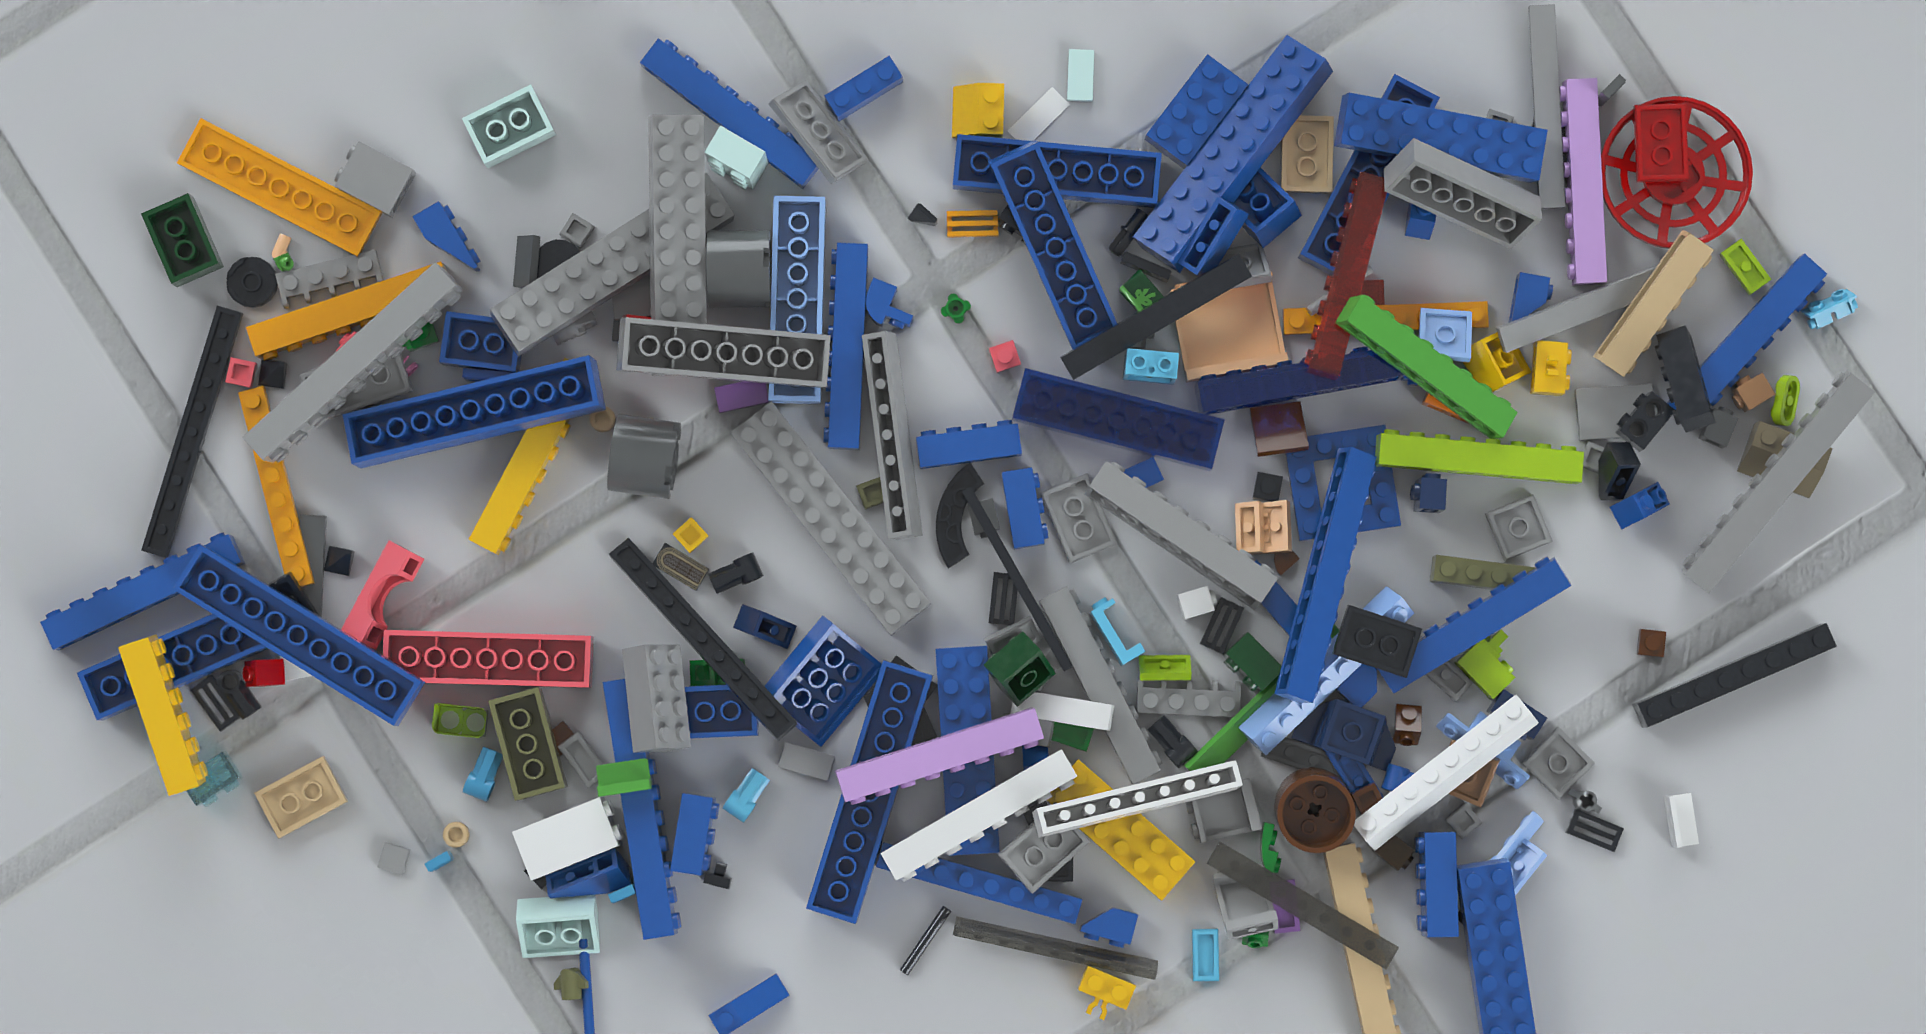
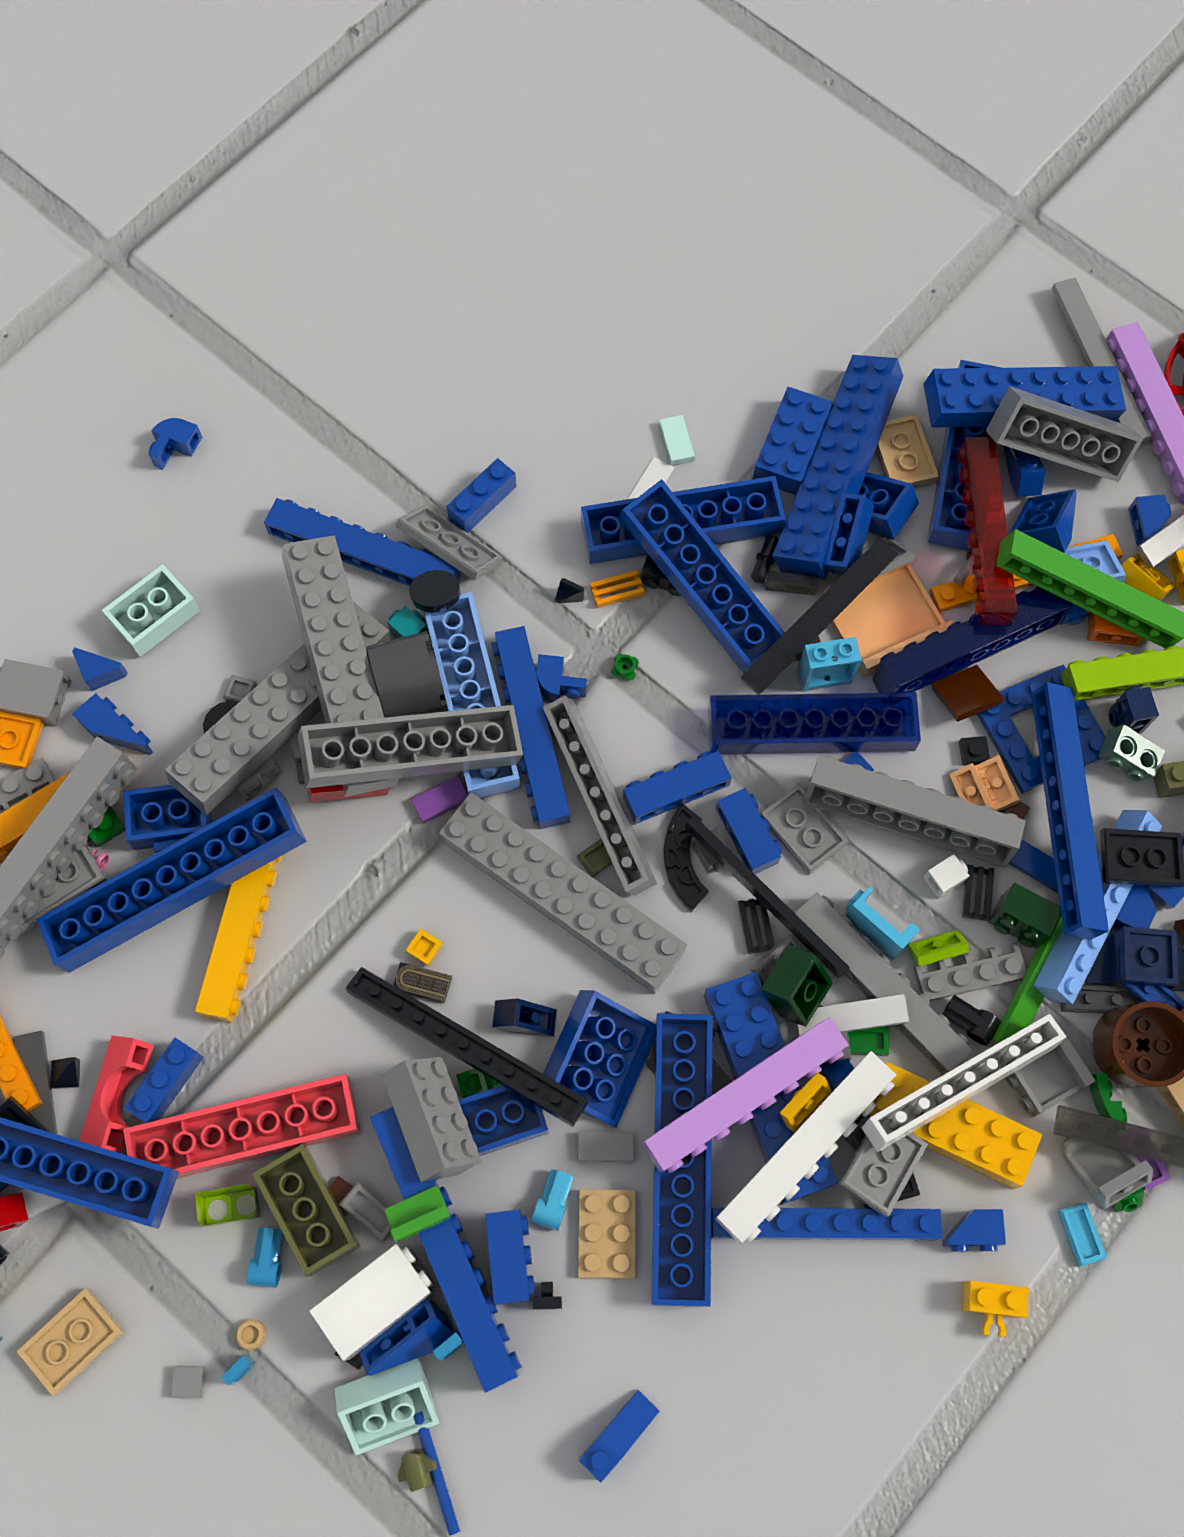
camera: 15 degrees left, 15 degrees down
dark grey tile [513,235,540,288] -> none
tan tile [590,407,616,432] -> none
dark grey brick [607,414,681,499] -> none
light aqua brick [705,126,769,190] -> none
black piece [708,552,764,594] -> none
black bar [900,906,952,975] -> none
yellow slope [952,83,1004,138] -> none
clear smoke tile [953,916,1158,980] -> none
coral plate [989,340,1021,373] -> none
piece [1119,269,1164,312] -> none
dark grey tile [1598,74,1626,107] -> none
none -> blue slope [72,647,128,691]
none -> blue brick [124,1037,204,1123]
none -> teal brick [387,605,429,638]
none -> black tile [409,570,461,613]
none -> tan plate [578,1189,636,1279]
none -> yellow plate [780,1072,832,1133]
none -> blue slope [1008,489,1077,553]
none -> sand green brick [1098,725,1165,781]

